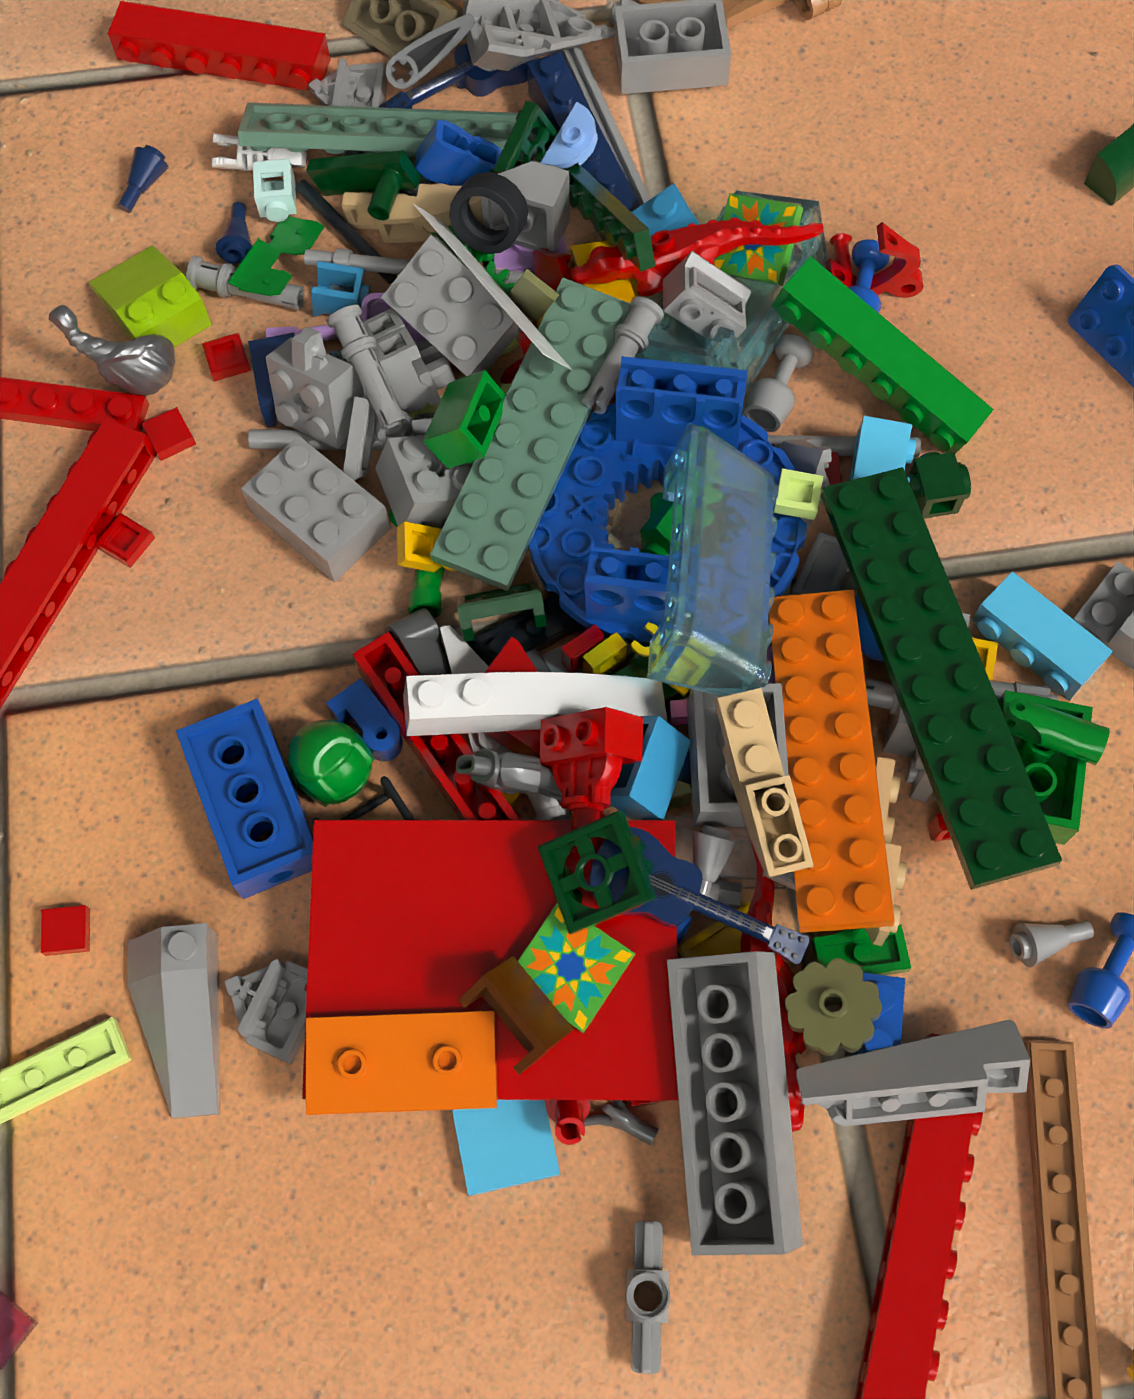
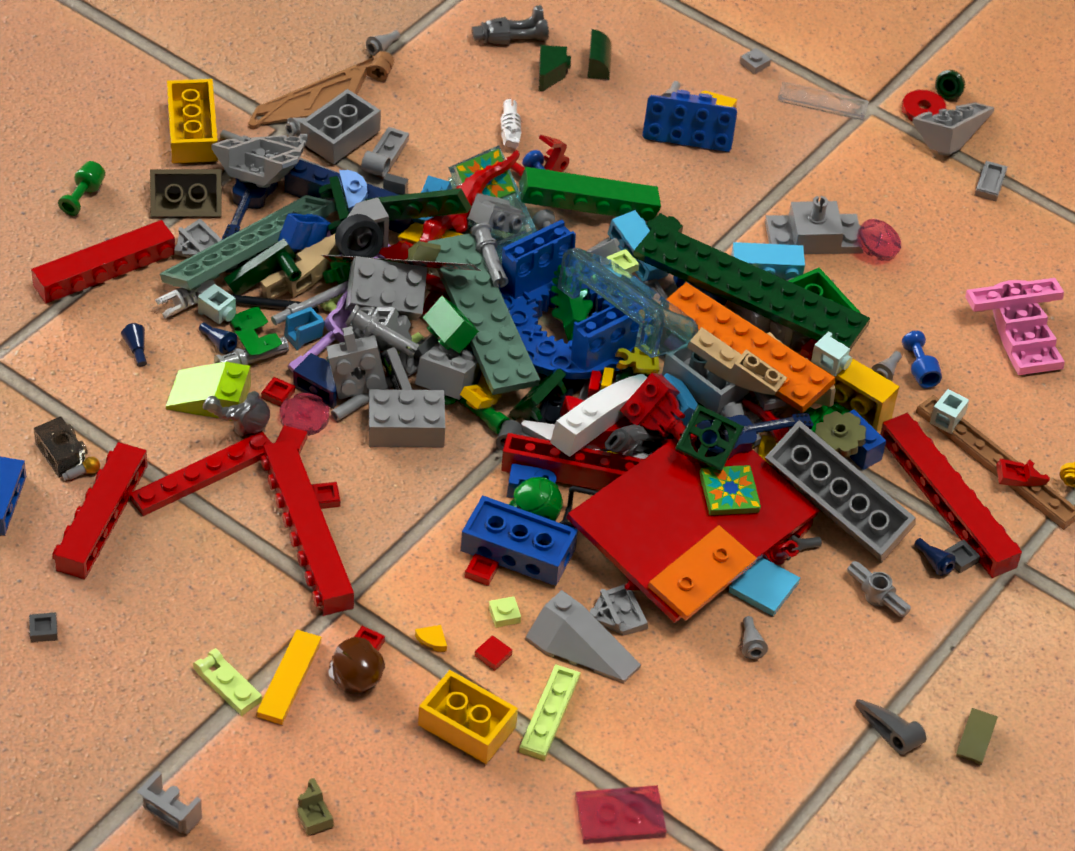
camera: 50 degrees left, 20 degrees down
piece [386,13,476,89] -> none
reddish brown panel [458,956,574,1075] -> none
light grey wedge [796,1020,1030,1127] -> none
green piece [1004,699,1110,766] -> none
none -> clear pink tile [280,393,329,436]
none -> light grey plate [361,127,409,177]
none -> dark grey tile [383,173,408,195]
none -> yellow tile [415,625,447,652]
none -> red tile [465,554,499,586]
none -> dark grey piece [471,5,549,45]
none -> yellowish green plate [489,596,521,628]
none -> white hinge [501,99,521,149]
none -> dark green slope [539,45,571,92]
none -> light grey cone [742,616,768,659]
none -> light aqua brick [811,331,853,376]
none -> yellow brick [821,359,899,432]
none -> dark blue cone [914,538,956,576]
none -> light aqua brick [930,389,969,434]
none -> dark grey tile [945,539,981,573]
none -> red slope [996,459,1050,486]

